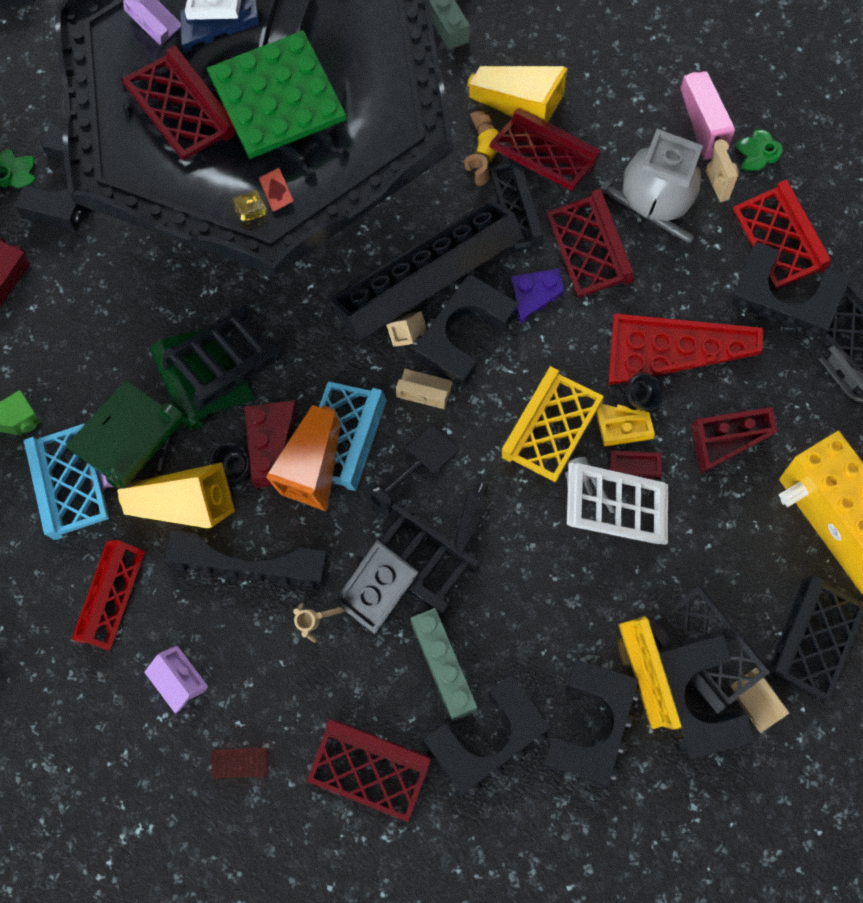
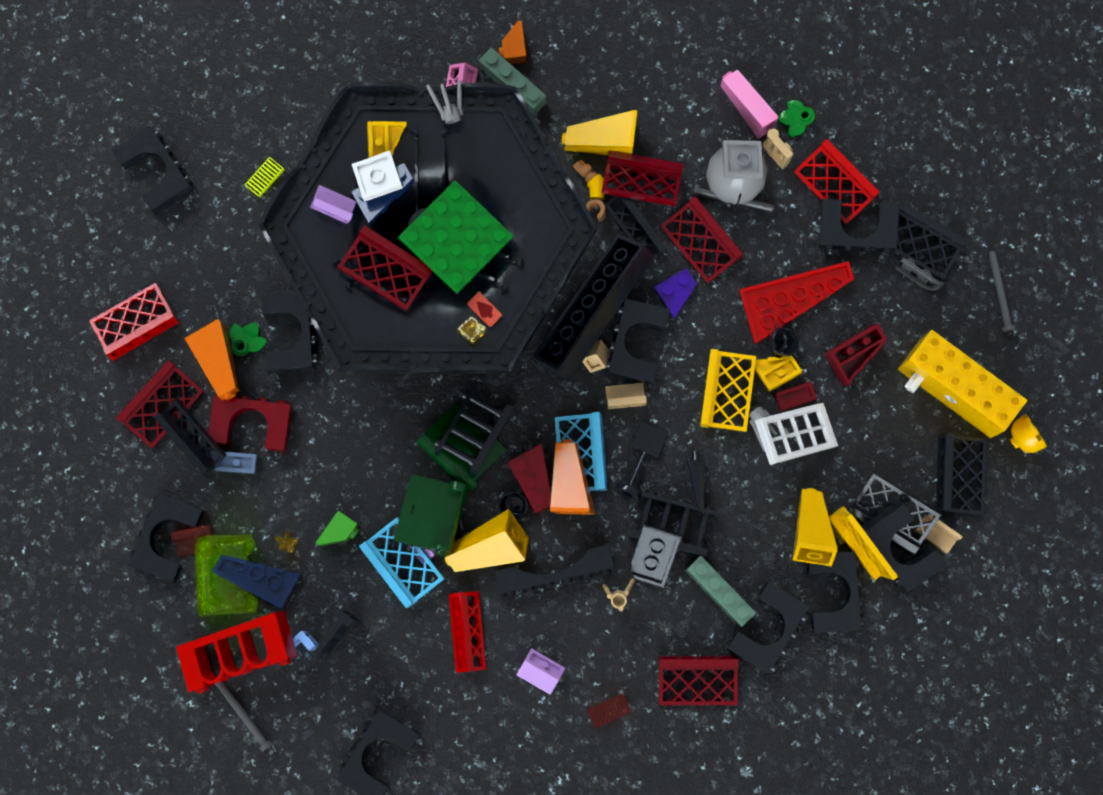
camera: 25 degrees left, 10 degrees up
none -> yellow slope [792,488,837,567]

